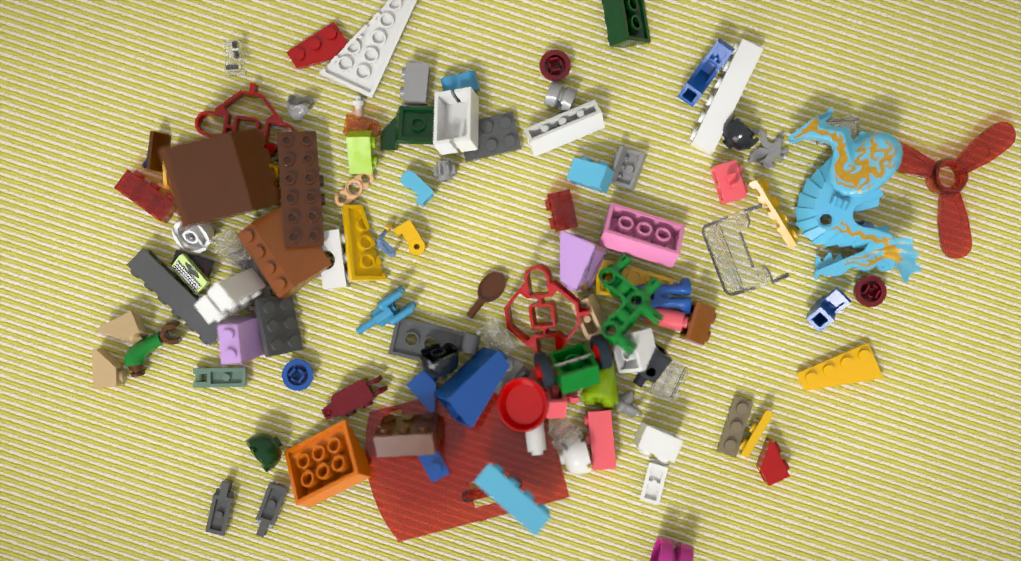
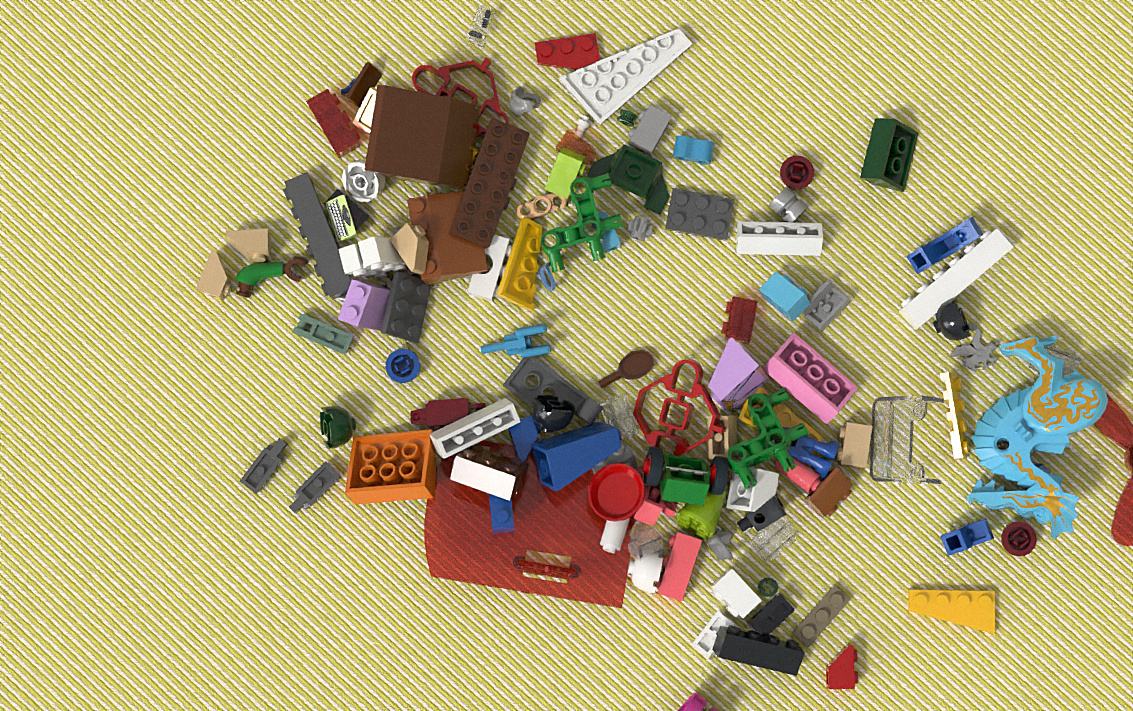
camera: 25 degrees right, 5 degrees down
clear slope [212,228,250,269] -> none
yellow leg [393,219,426,255] -> none
white piece [433,87,479,155] -> none
medium azure brick [474,463,551,536] -> none
coral brick [710,160,748,205] -> none
yellow hinge [739,410,773,458] -> none
none -> tan slope [390,223,429,274]
none -> white brick [429,398,520,459]
none -> green pin [541,173,623,273]
none -> clear green bush [617,109,637,127]
none -> black brick [712,625,805,676]
none -> black hinge [747,593,795,637]
none -> clear green bush [758,578,778,597]
none -> tan brick [836,422,872,469]

